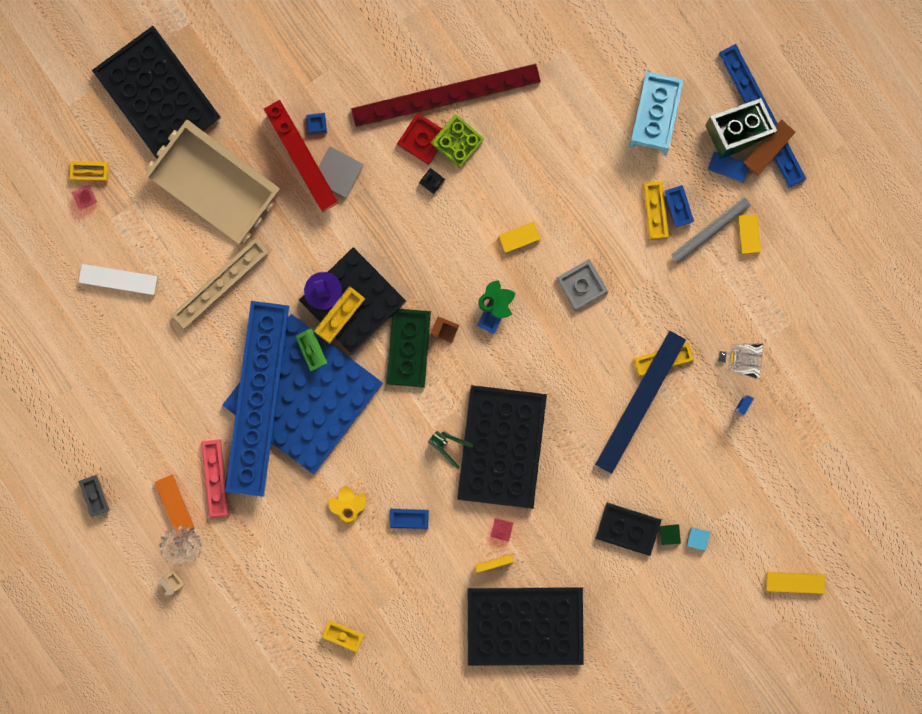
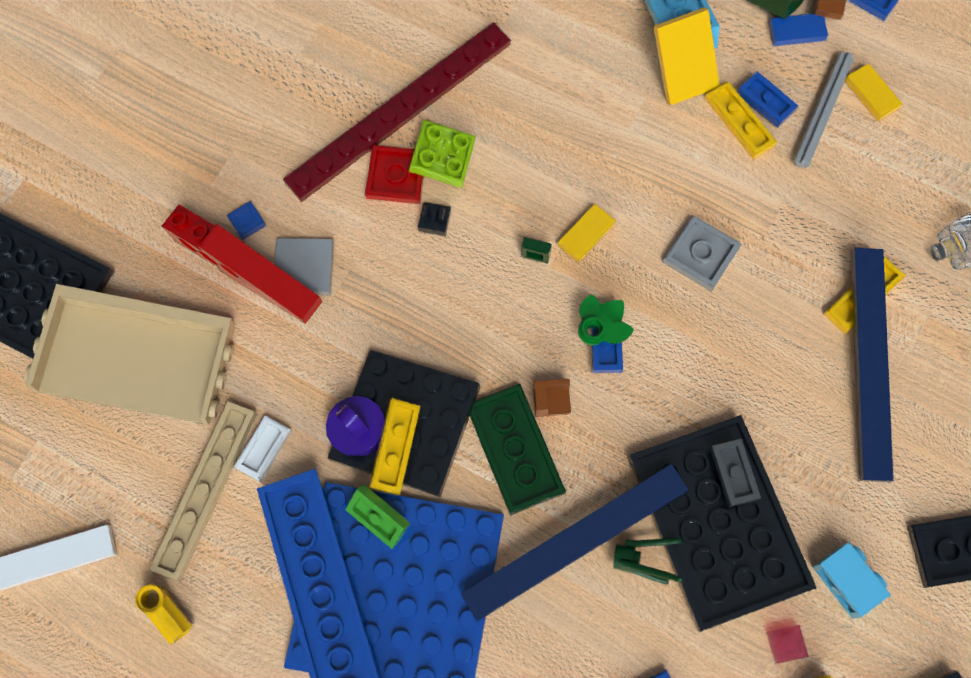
camera: 25 degrees left, 15 degrees down
none -> yellow piece [135,584,194,645]
none -> white tile [234,416,292,482]
none -> dark blue tile [461,464,689,622]
none -> dark green tile [521,237,552,264]
none -> yellow tile [653,7,720,105]
none -> dark grey plate [710,438,761,507]
none -> medium azure brick [812,542,891,619]

